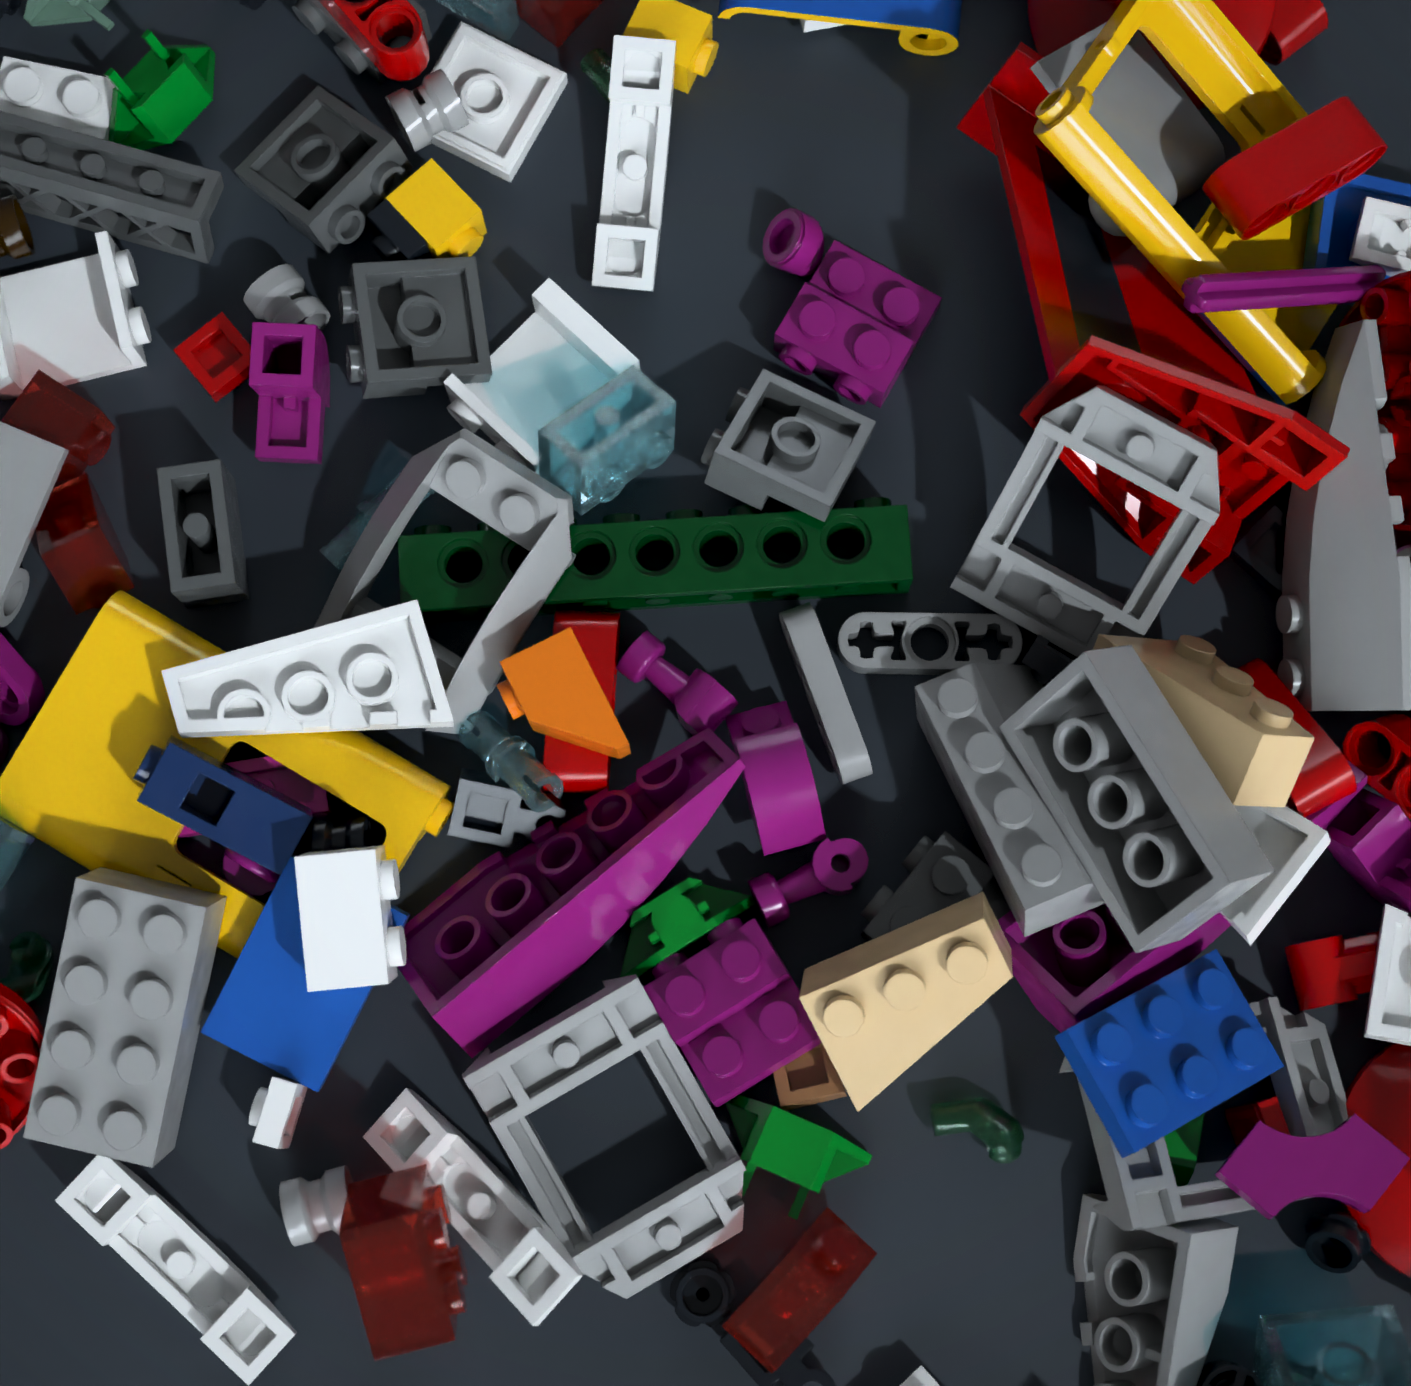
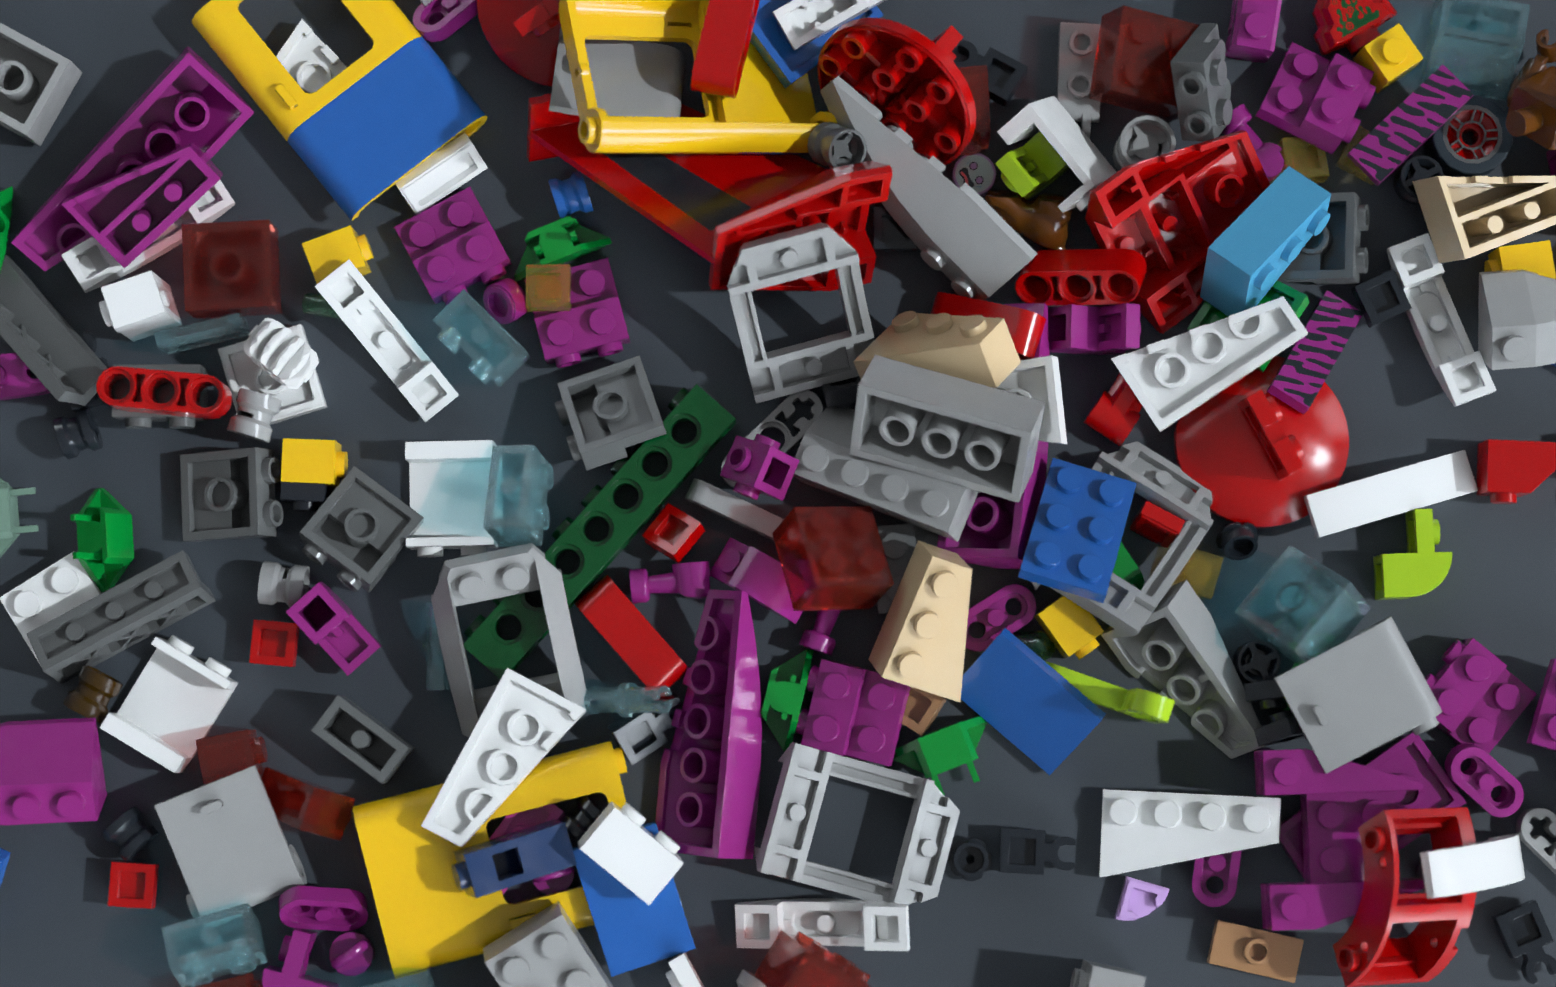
camera: 50 degrees left, 5 degrees up
orange slope [496,627,631,759] -> none
clear red slope [722,1207,877,1373] -> none
magenta axle [1181,265,1386,313] -> none
magenta tile [1215,1114,1410,1220] -> none
none -> white gear [243,318,319,390]
none -> magenta plate [394,187,512,305]
none -> white tile [396,133,488,215]
none -> clear light blue brick [433,289,530,388]
none -> green piece [514,216,612,282]
none -> clear yellow plate [526,264,571,312]
none -> blue wheel [548,171,594,219]
none -> red plate [642,503,705,564]
none -> magenta brick [720,434,800,501]
none -> clear red brick [772,506,894,611]
none -> dark grey wheel [807,122,867,168]
none -> blue tile [961,628,1106,775]
none -> magenta plate [965,584,1036,652]
none -> yellow brick [1034,596,1104,660]
none -> lime beam [1045,661,1175,724]
none -> clear yellow plate [1172,549,1224,600]

